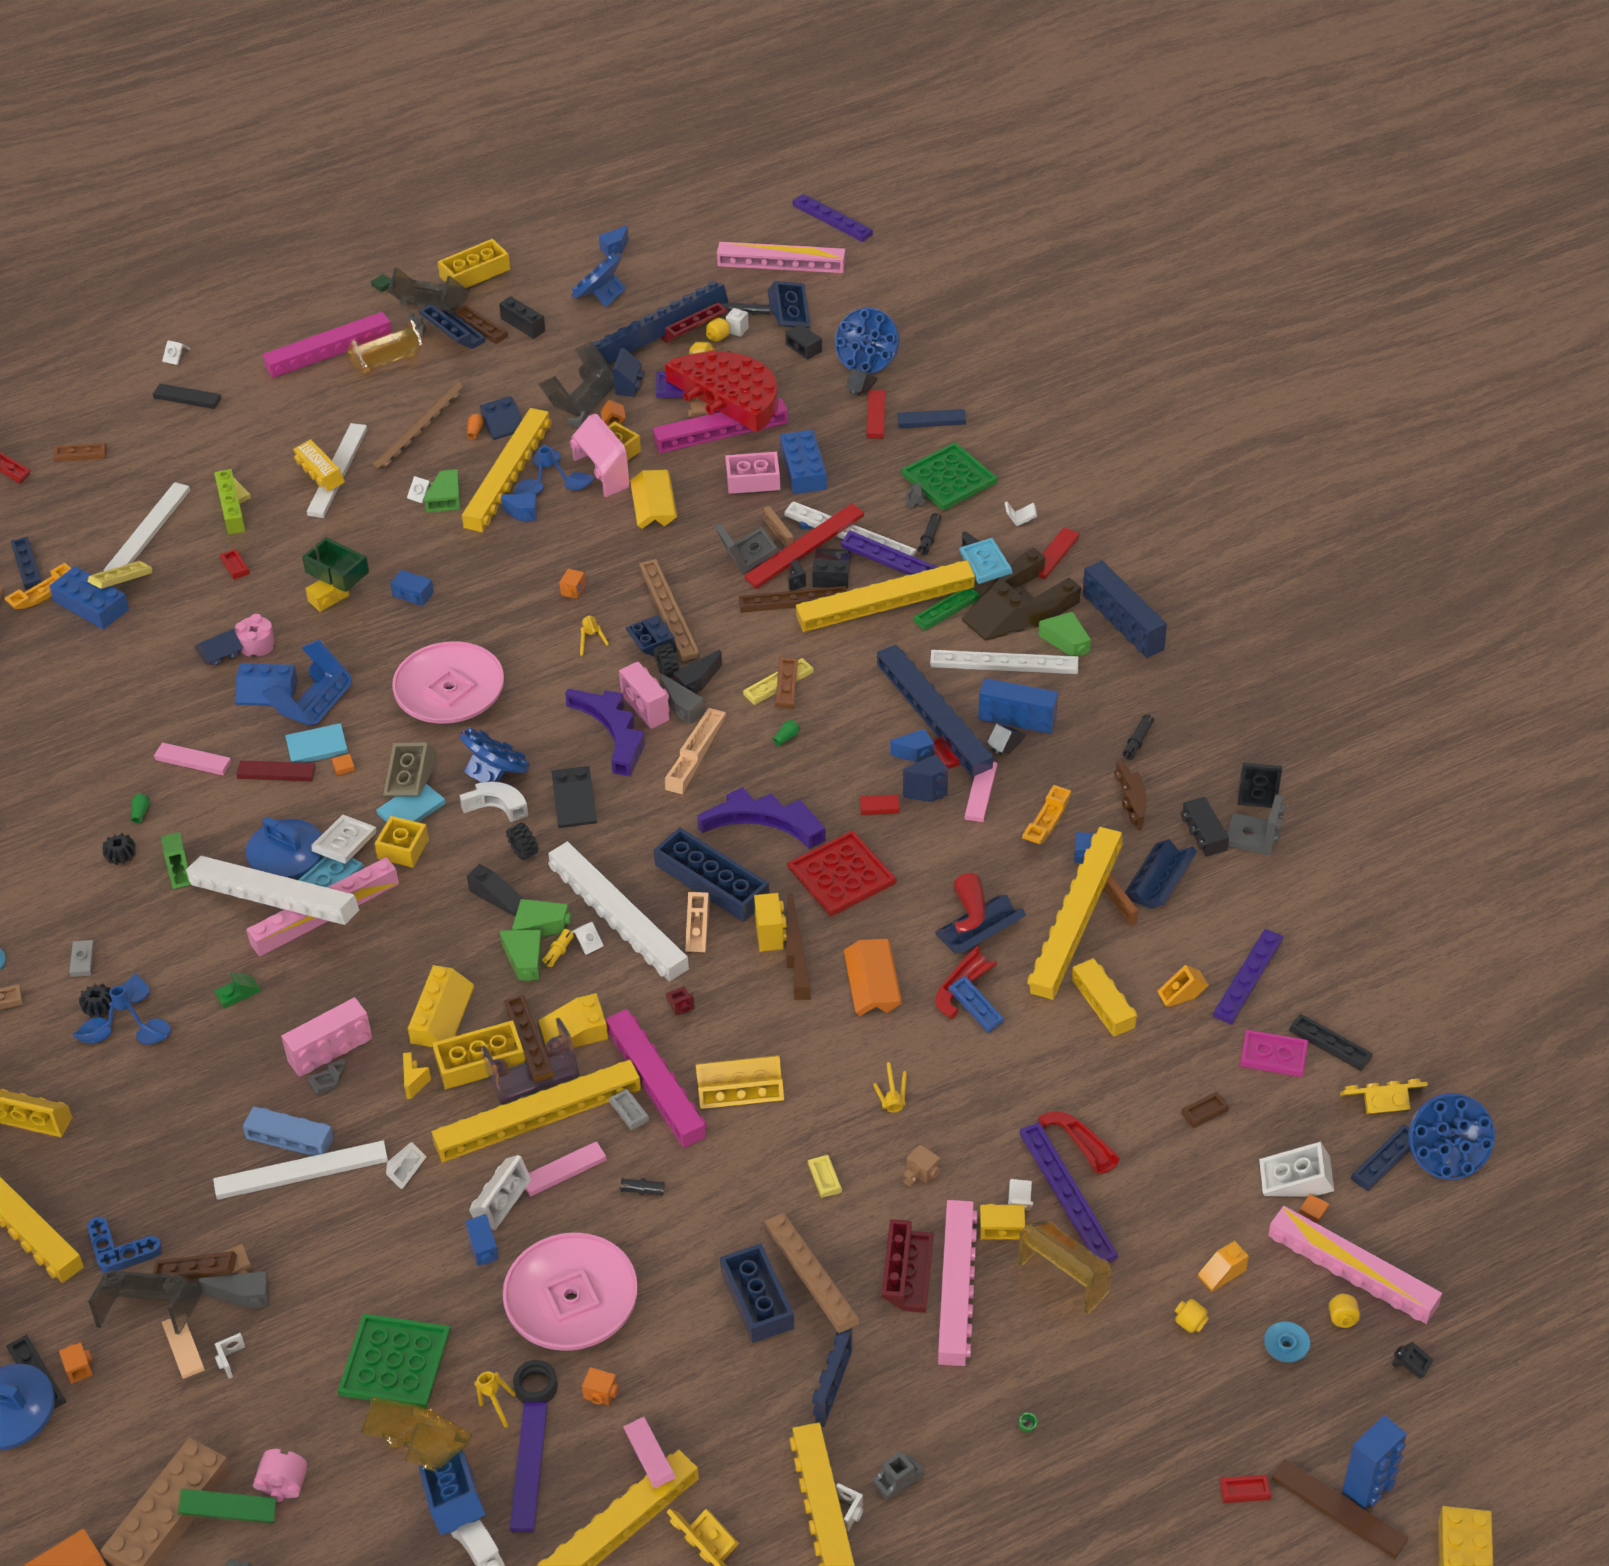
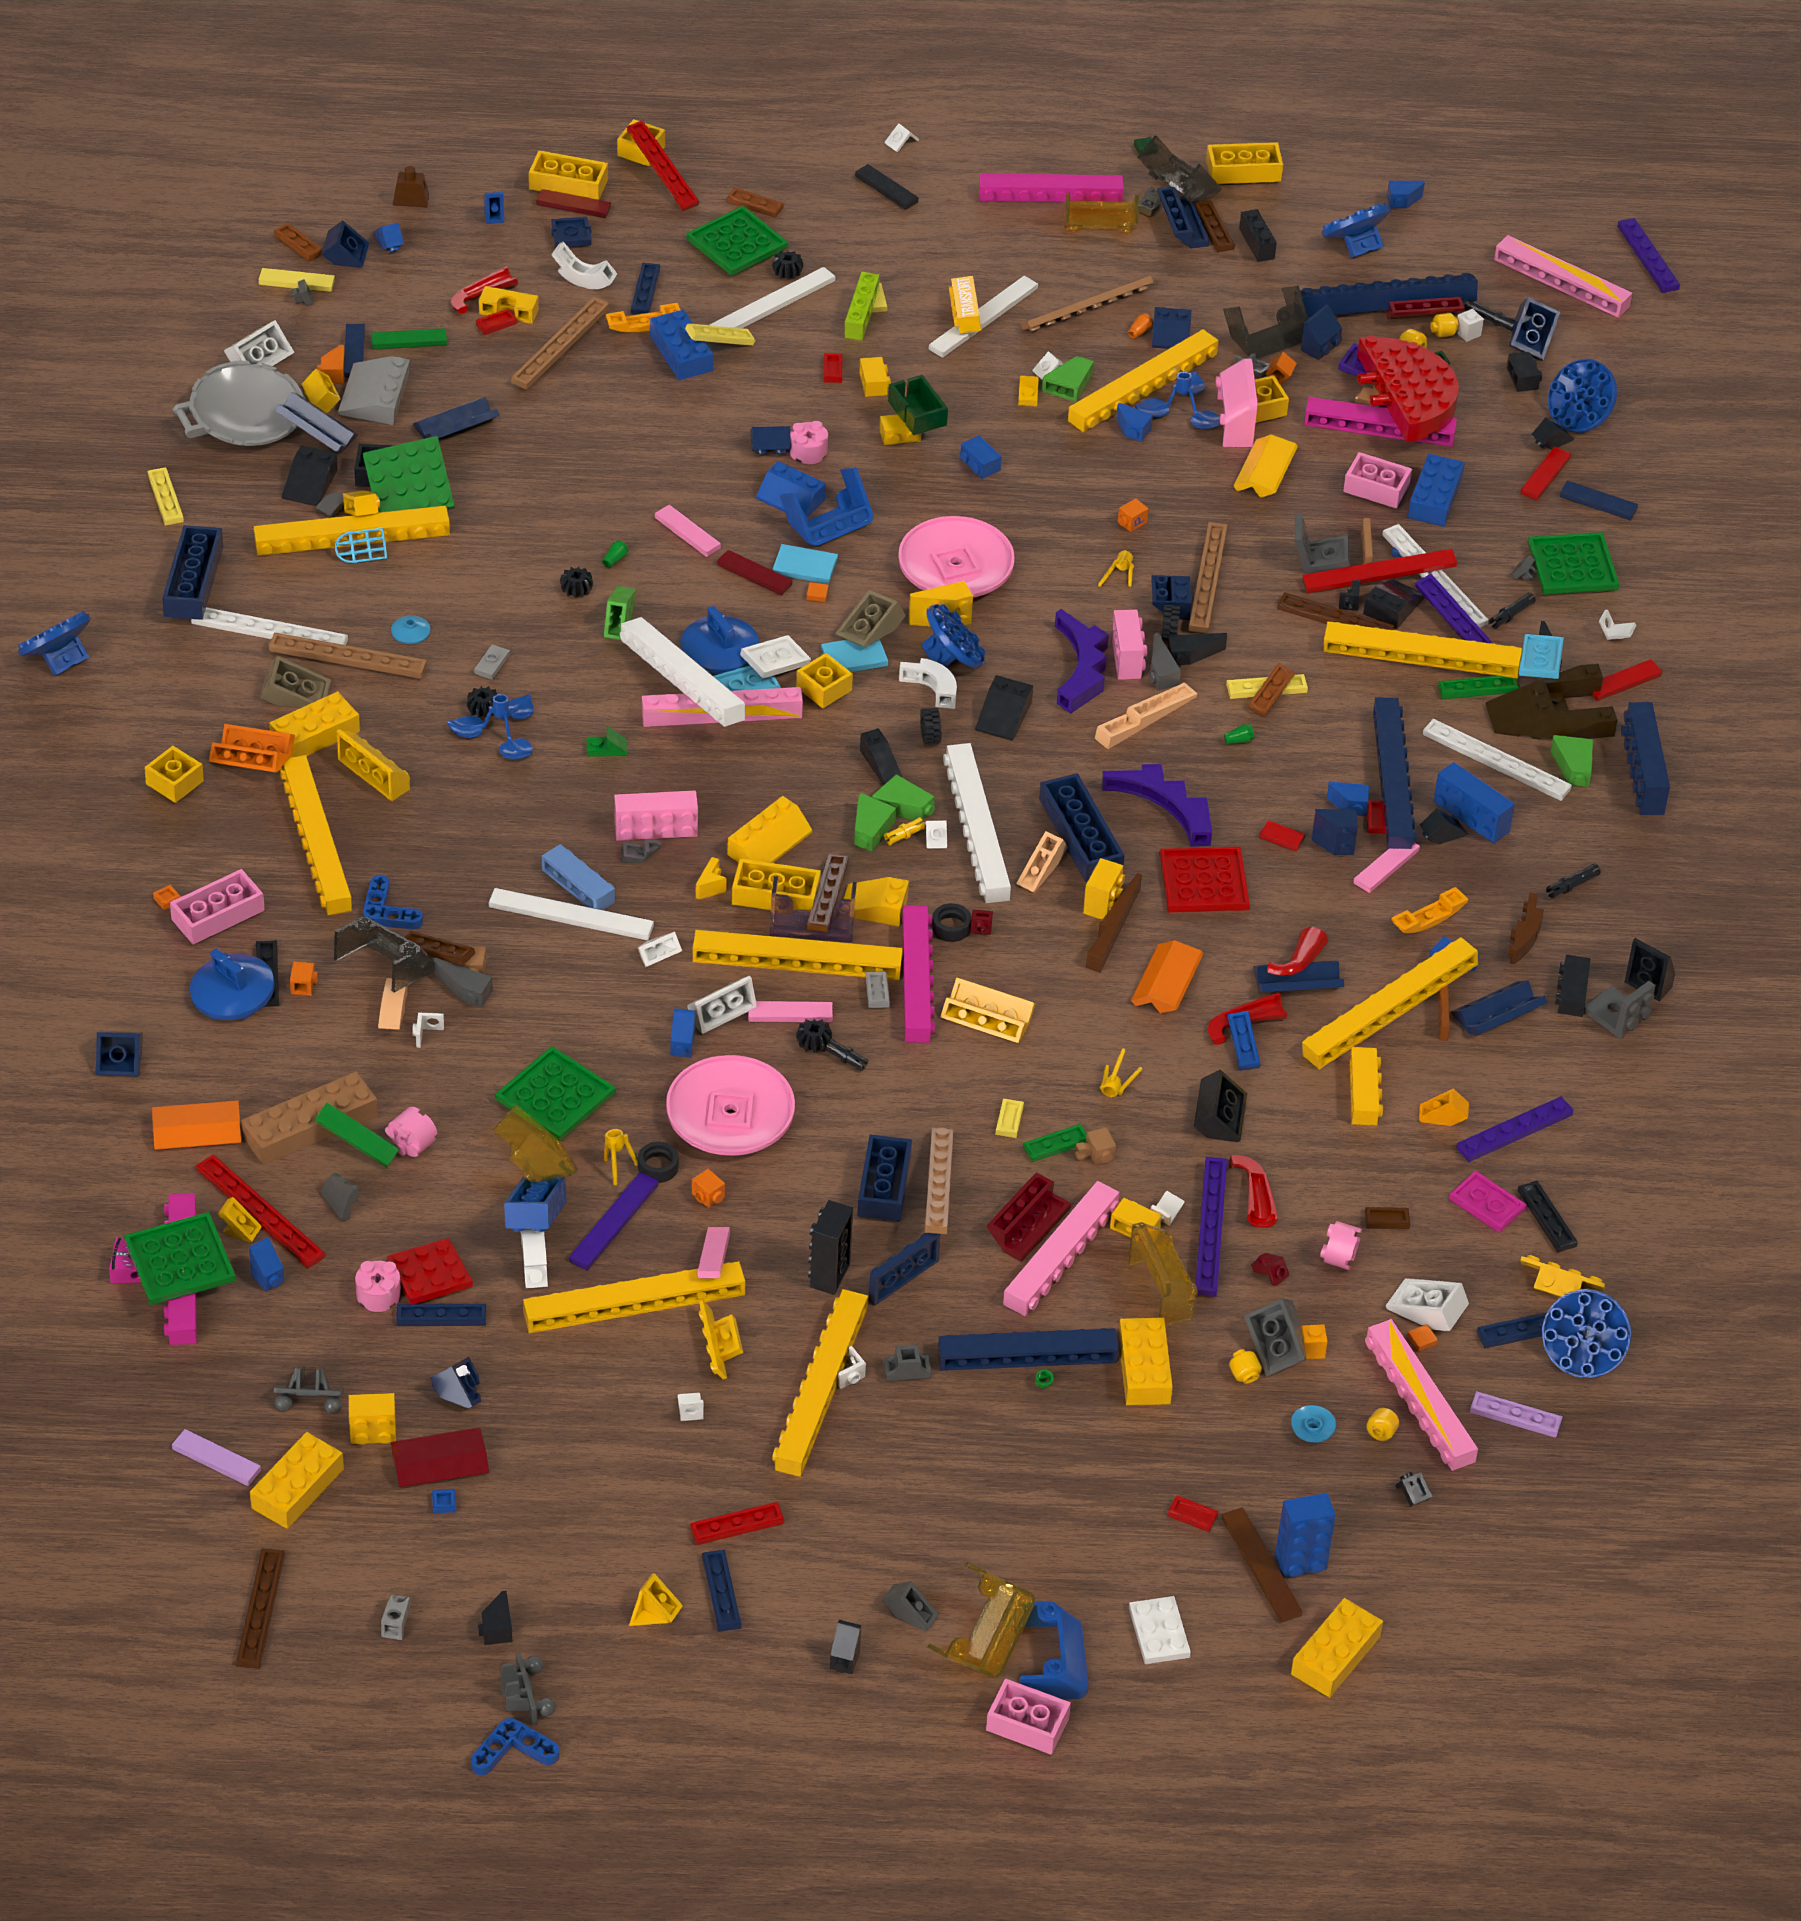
camera: 25 degrees right, 0 degrees up
none -> green plate [686,206,788,276]
none -> black gear [772,250,803,280]
none -> black gear [796,1018,832,1053]
none -> black brick [808,1200,853,1295]
none -> yellow brick [859,357,891,397]
none -> yellow slope [908,581,973,627]
none -> black tyre [932,903,972,942]
none -> dark blue brick [938,1328,1118,1371]
none -> yellow slope [1018,376,1039,406]
none -> green tile [1023,1124,1087,1163]
none -> yellow brick [1118,1318,1173,1405]
none -> black slope [1194,1070,1247,1142]
none -> dark grey slope [1244,1298,1307,1377]
none -> dark red bracket [1251,1253,1289,1286]
none -> bright pink brick [1320,1221,1362,1270]
none -> lavender tile [1470,1391,1563,1438]

